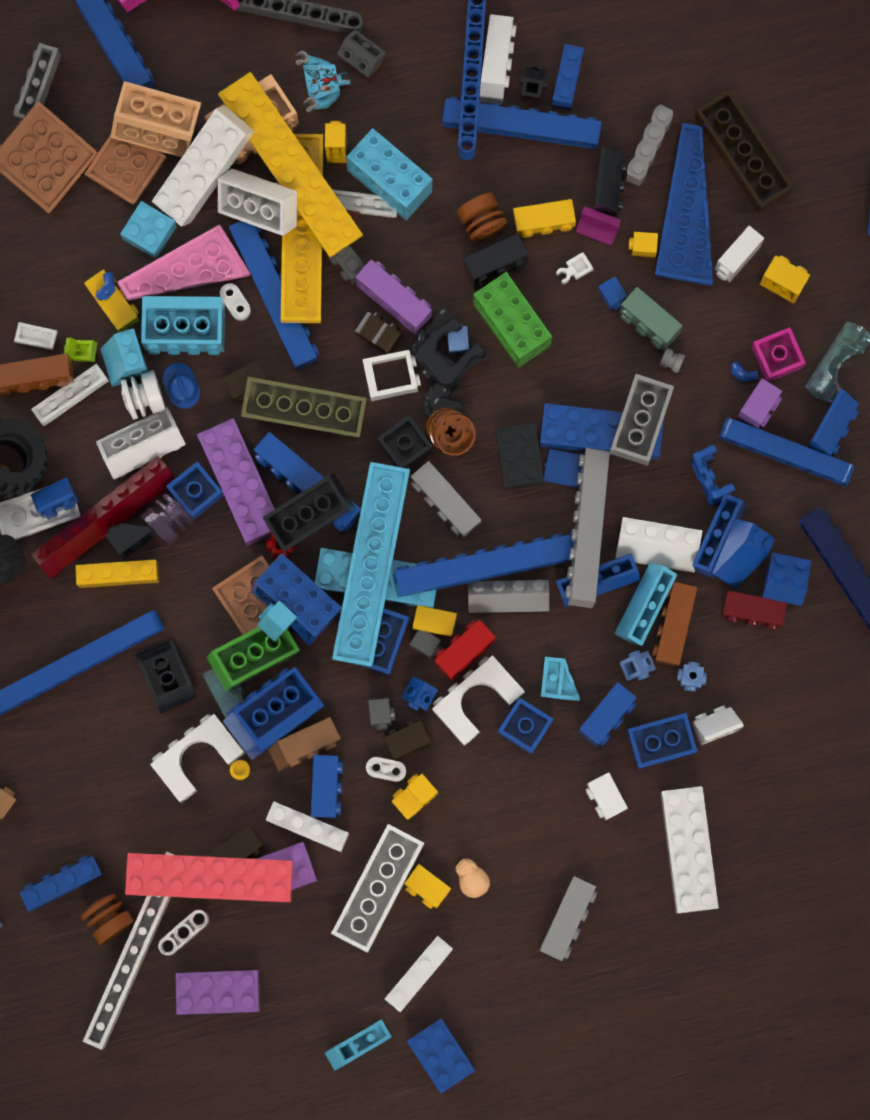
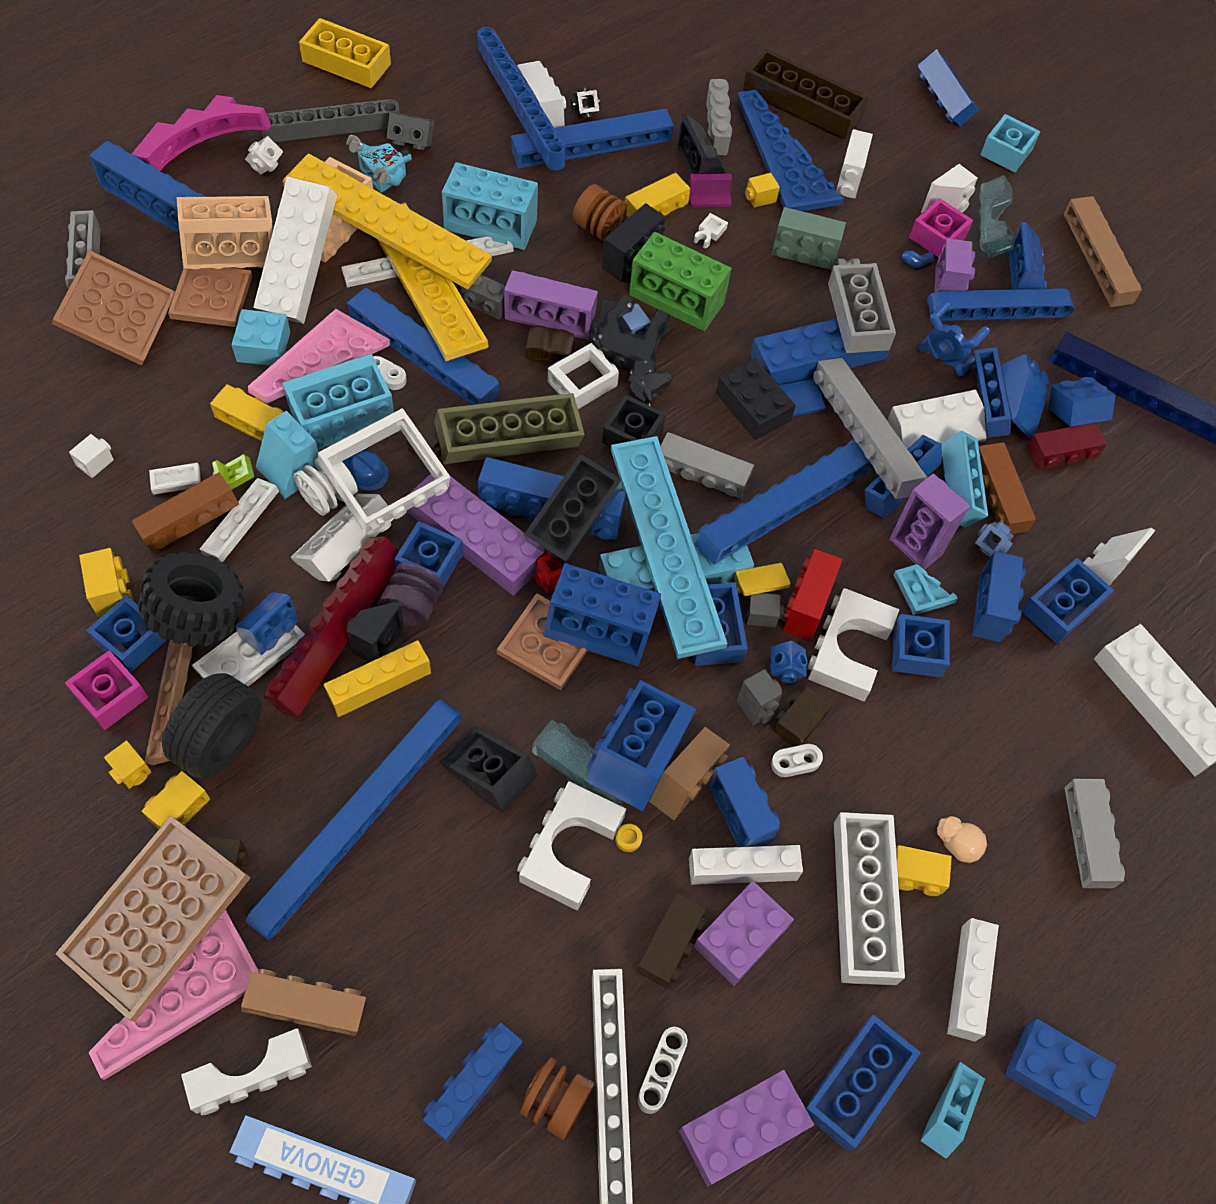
camera: 35 degrees left, 20 degrees down
blue arm [96,272,115,301] -> none
coral brick [125,853,294,903] -> none
bright green brick [206,627,300,692] -> none
white brick [218,168,297,236] -> none
medium azure brick [257,601,297,642] -> none
yellow brick [325,121,347,163] -> none
yellow brick [392,774,438,820] -> none
dark orange wheel [426,408,476,456] -> none
light grey brick [468,580,549,613] -> none
blue brick [552,44,584,110] -> none
white brick [585,773,628,821] -> none
blue brick [597,276,628,310] -> none
medium blue brick [677,662,707,692] -> none
yellow brick [760,255,810,304] -> none
none -> white brick [245,136,283,175]
none -> white window [318,408,450,533]
none -> blue brick [805,1014,921,1152]
none -> medium lavender brick [889,473,970,570]
none -> white slope [921,164,977,214]

